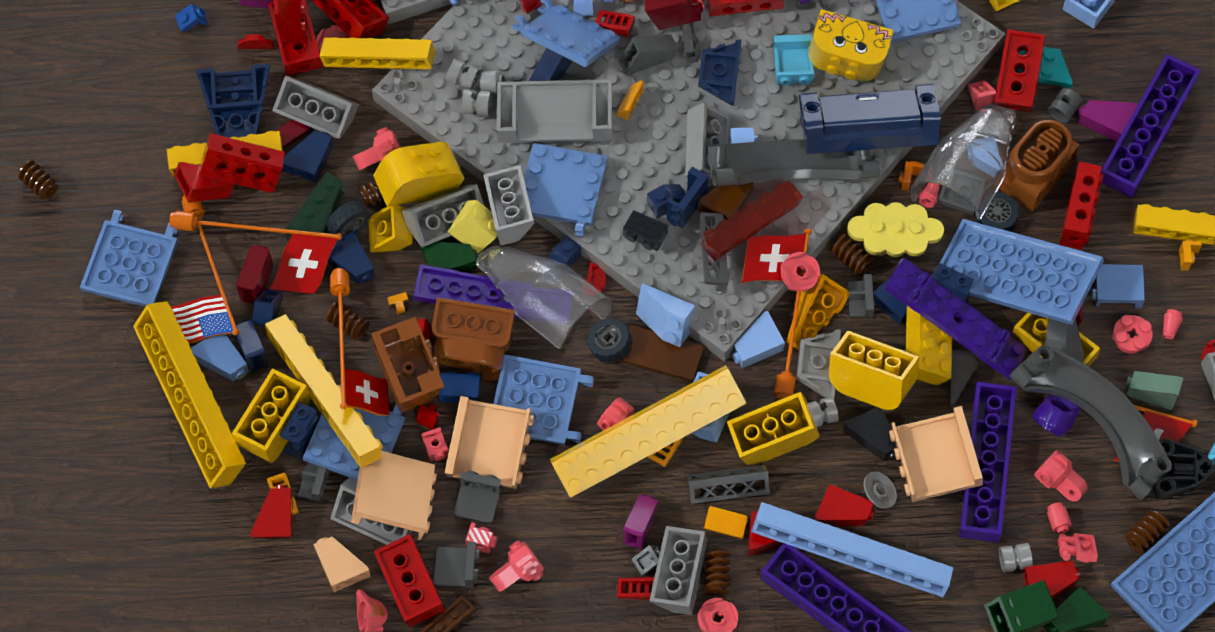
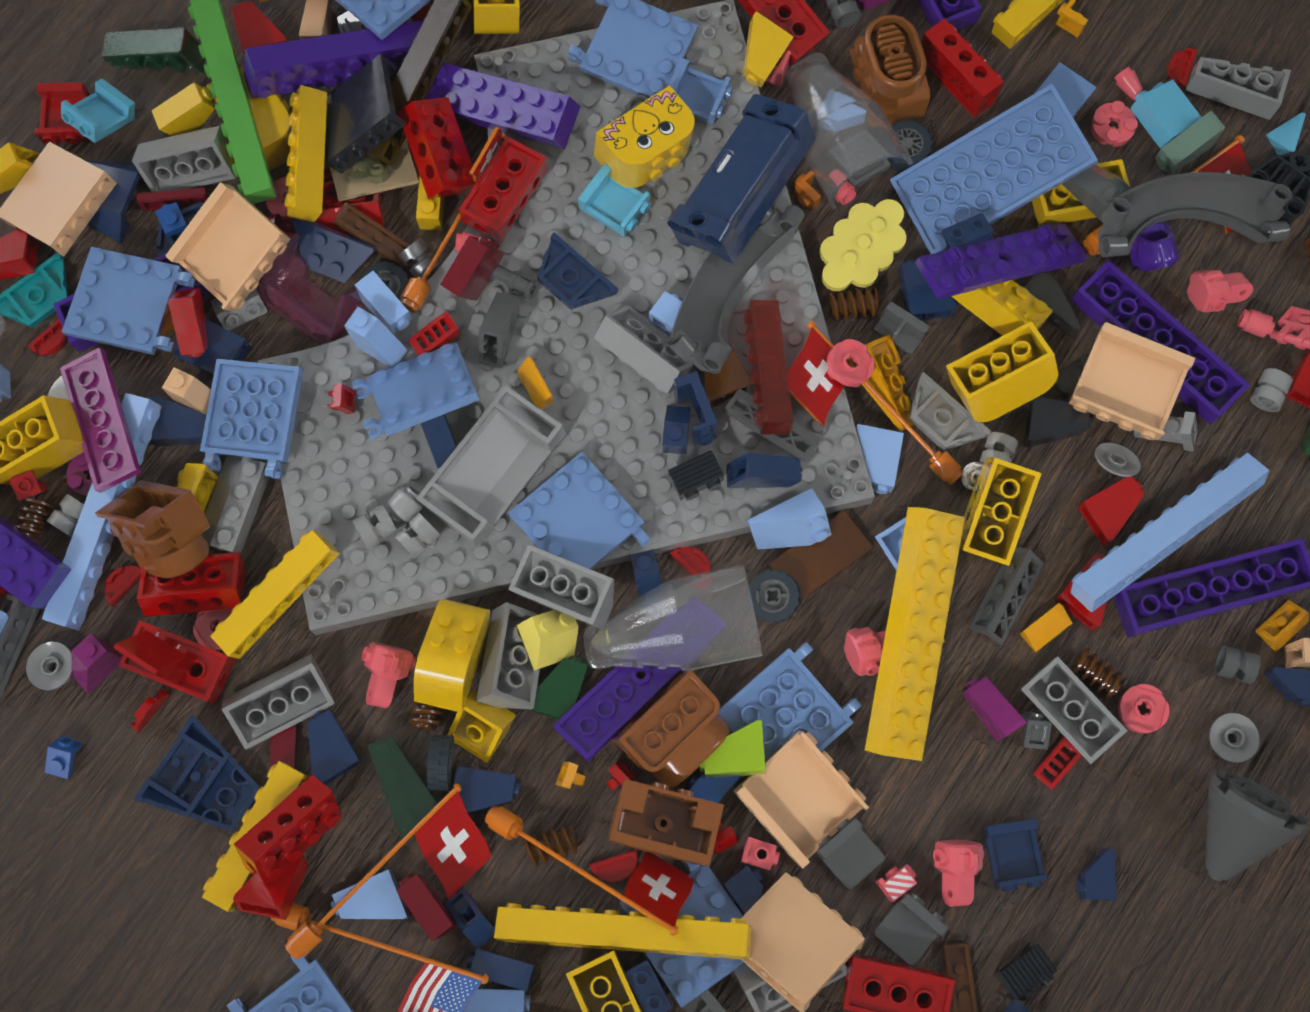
camera: 55 degrees left, 10 degrees up
none -> light blue slope [331,869,411,919]
none -> red tile [589,849,638,883]
none -> medium blue panel [668,58,733,125]
none -> lime slope [700,720,766,778]
none -> dark blue slope [723,866,763,915]
none -> dark blue slope [727,452,803,488]
none -> yellow slope [743,11,793,87]
none -> dark blue panel [982,818,1048,892]
none -> medium azure brick [1130,80,1202,149]
none -> light grey bracket [1134,411,1198,451]

